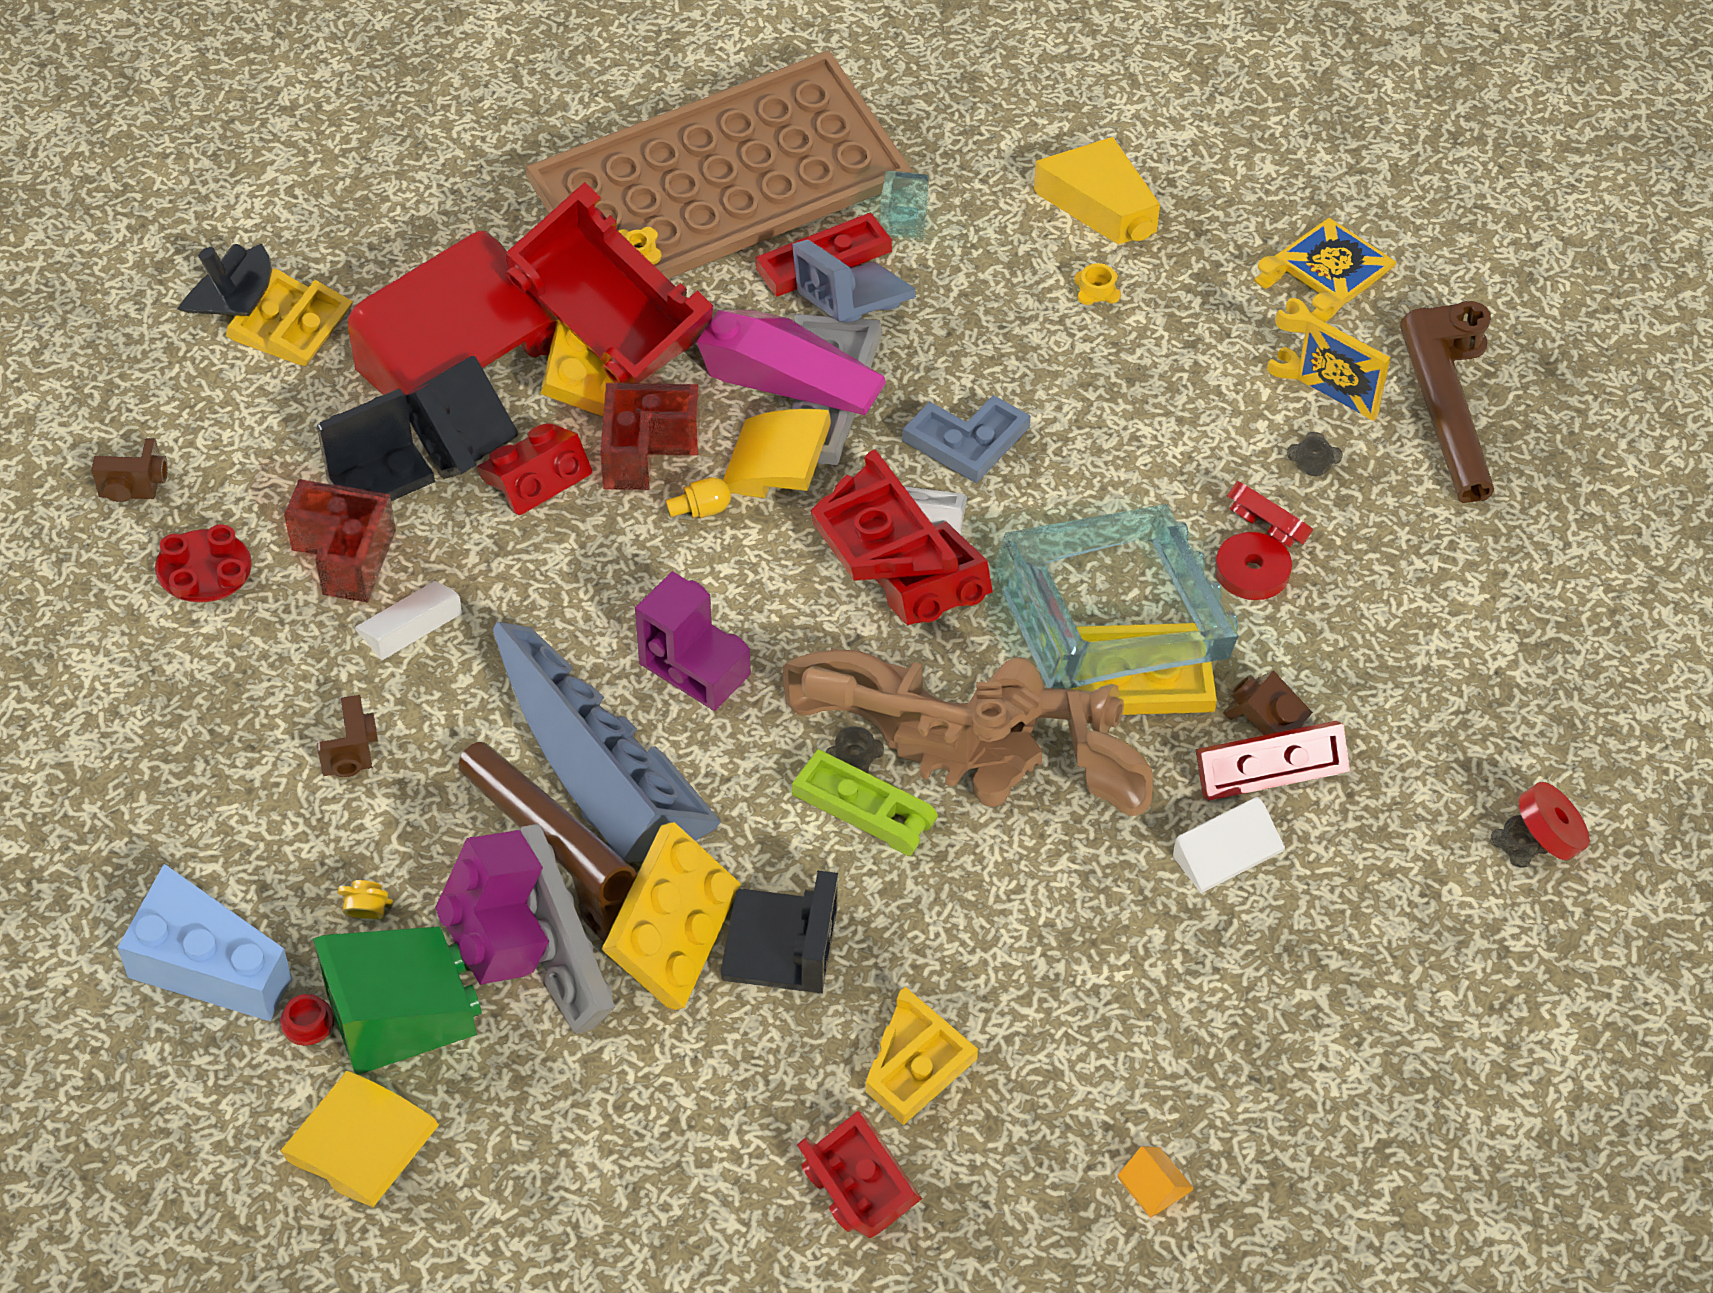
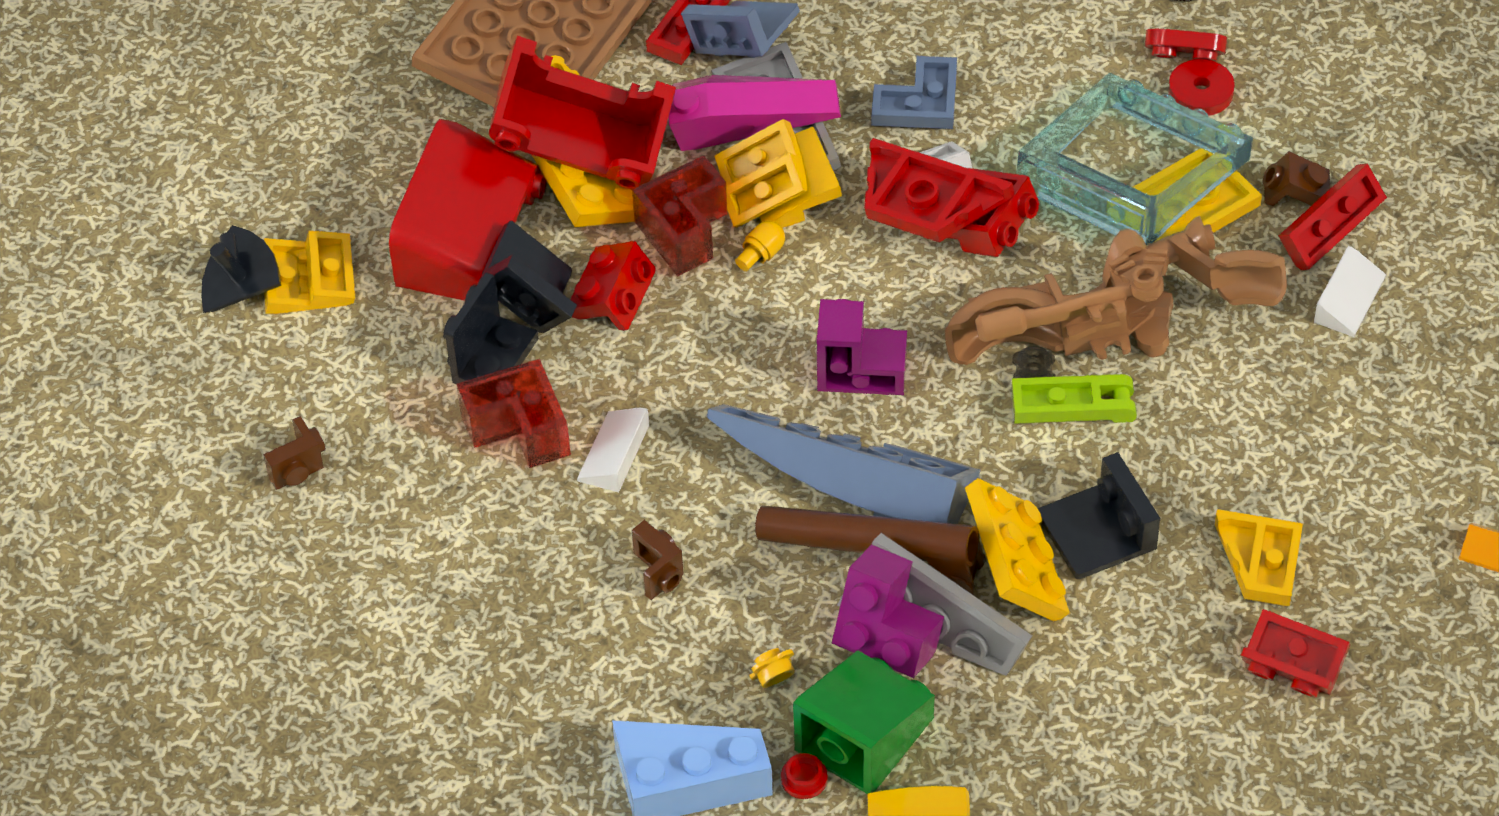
camera: 30 degrees left, 0 degrees up
red dish [155,524,252,603] -> none
none -> yellow slope [714,119,807,228]

